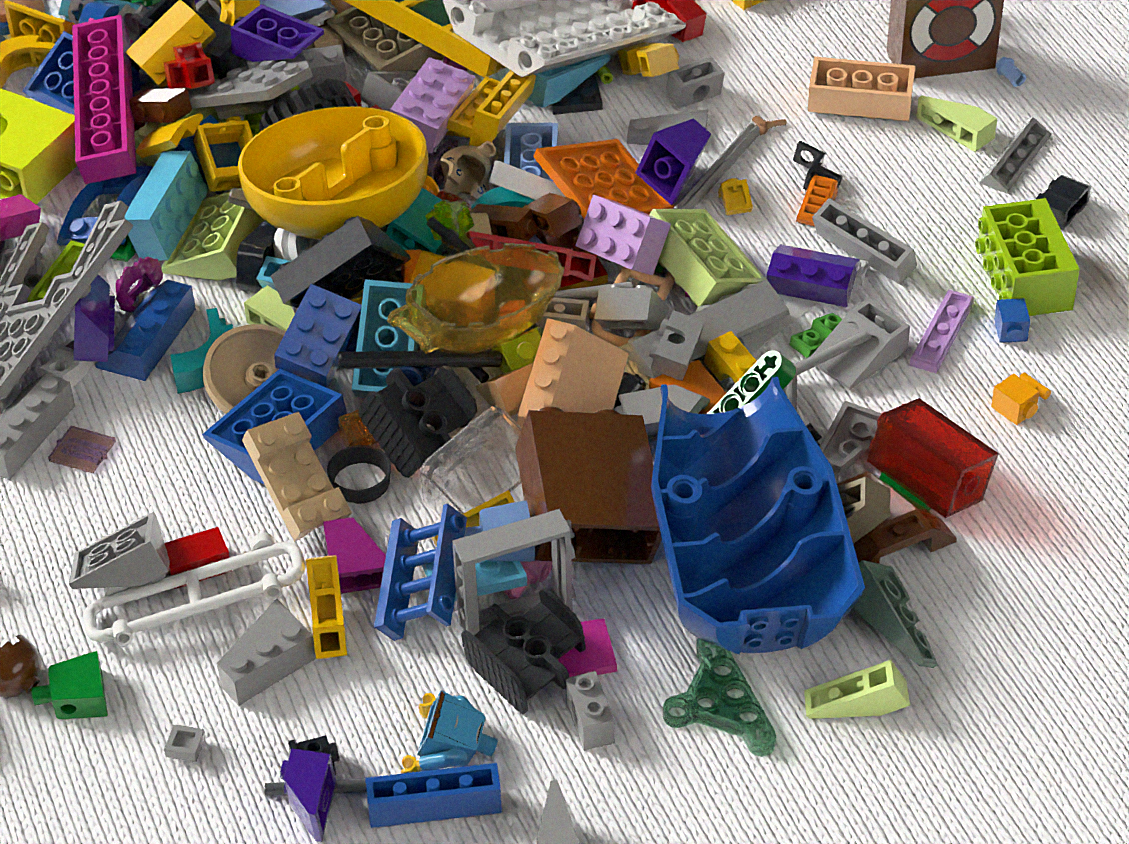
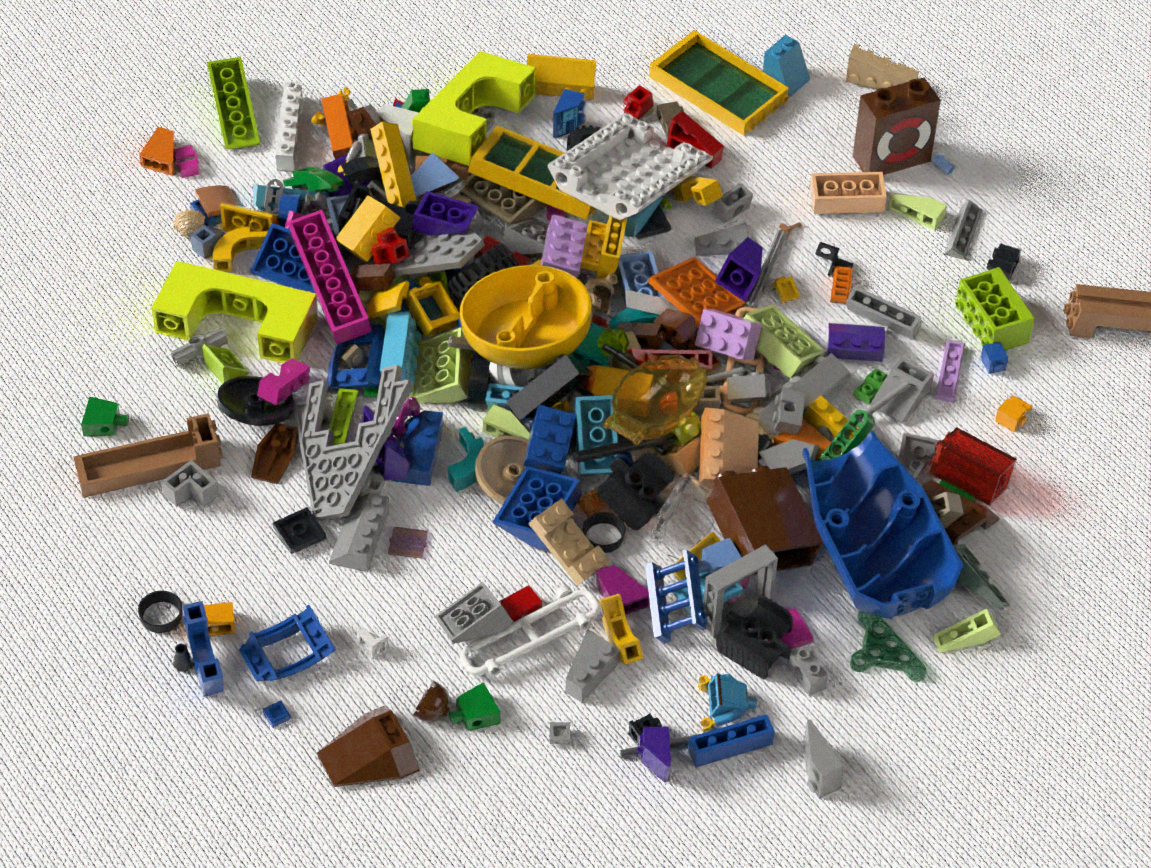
camera: 15 degrees left, 5 degrees up
none -> dark tan bracket [340,344,368,369]

